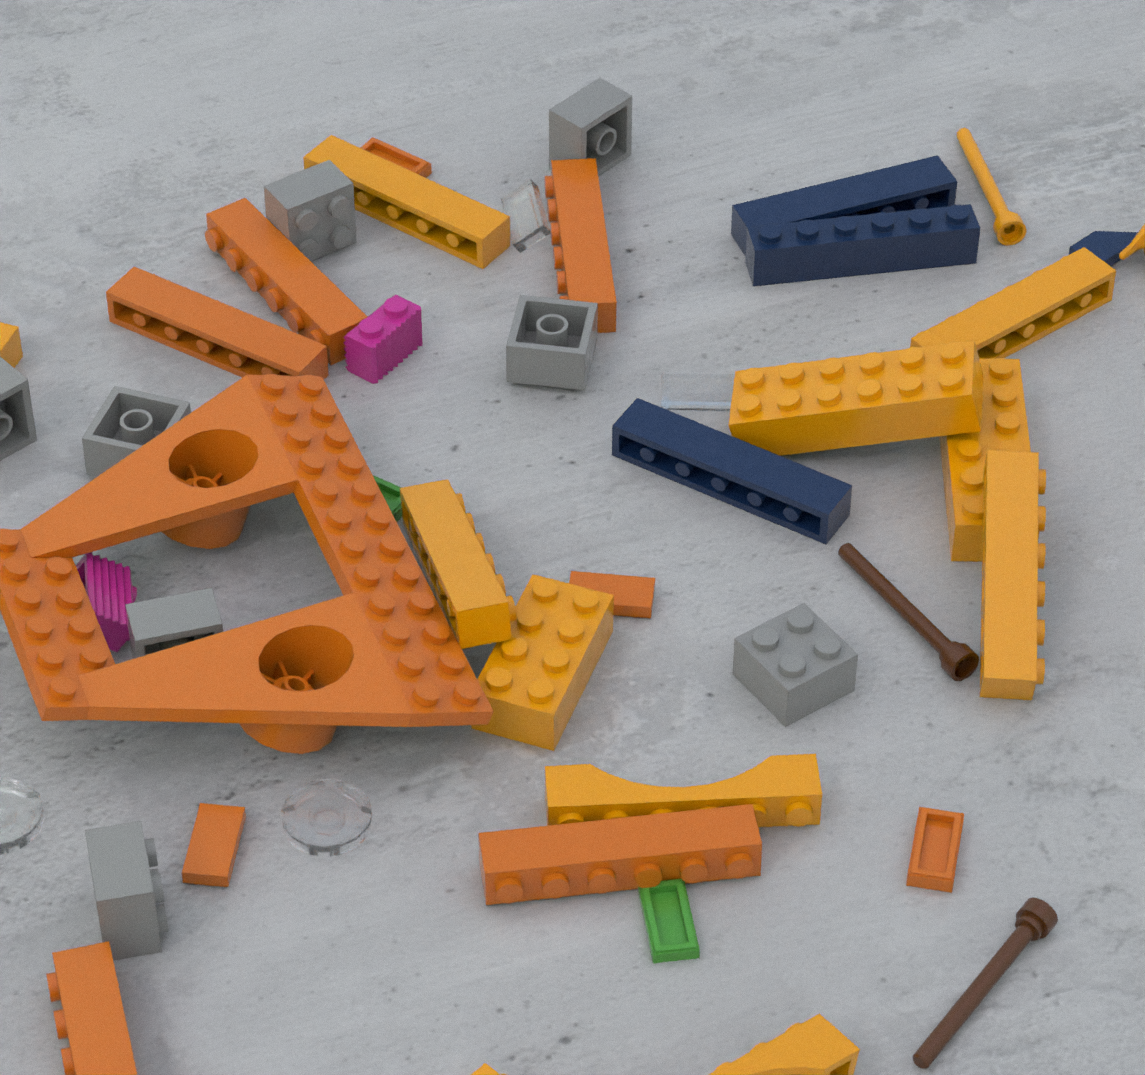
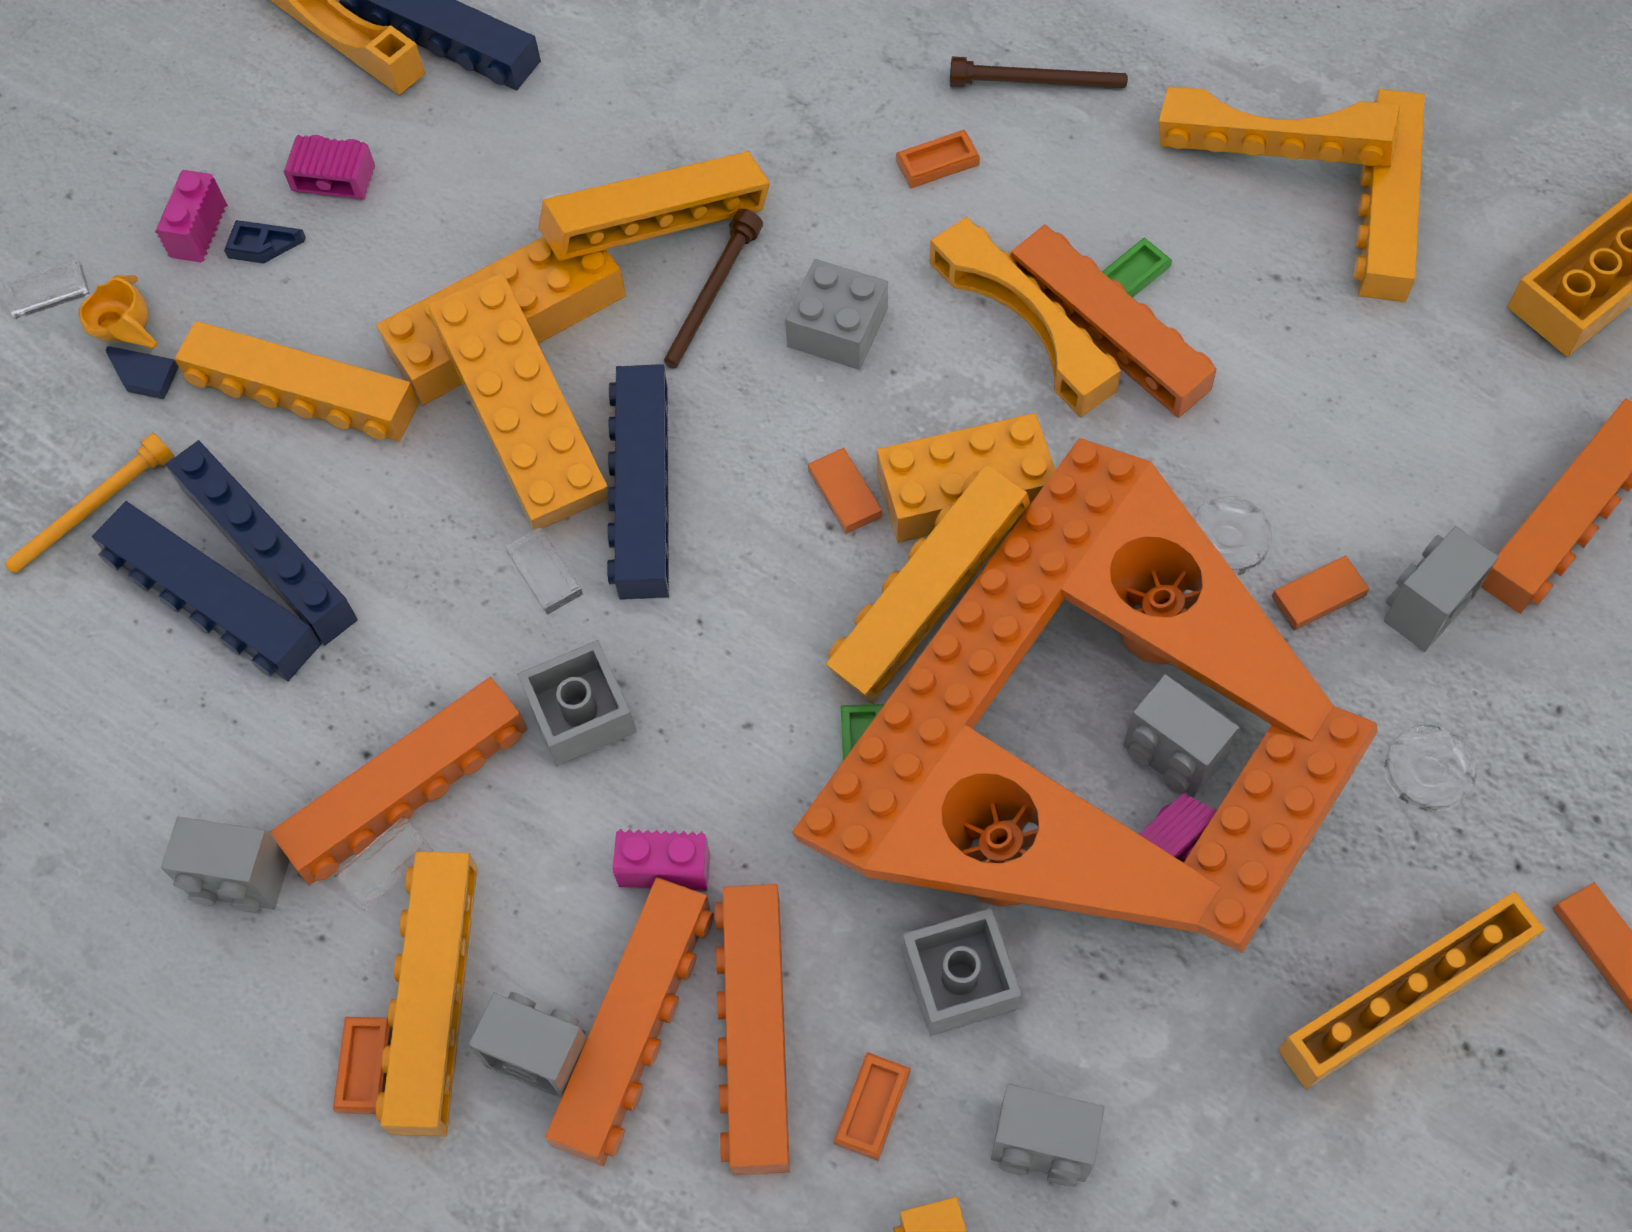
camera: 120 degrees left, 20 degrees up
none -> orange tile [834,1052,911,1161]

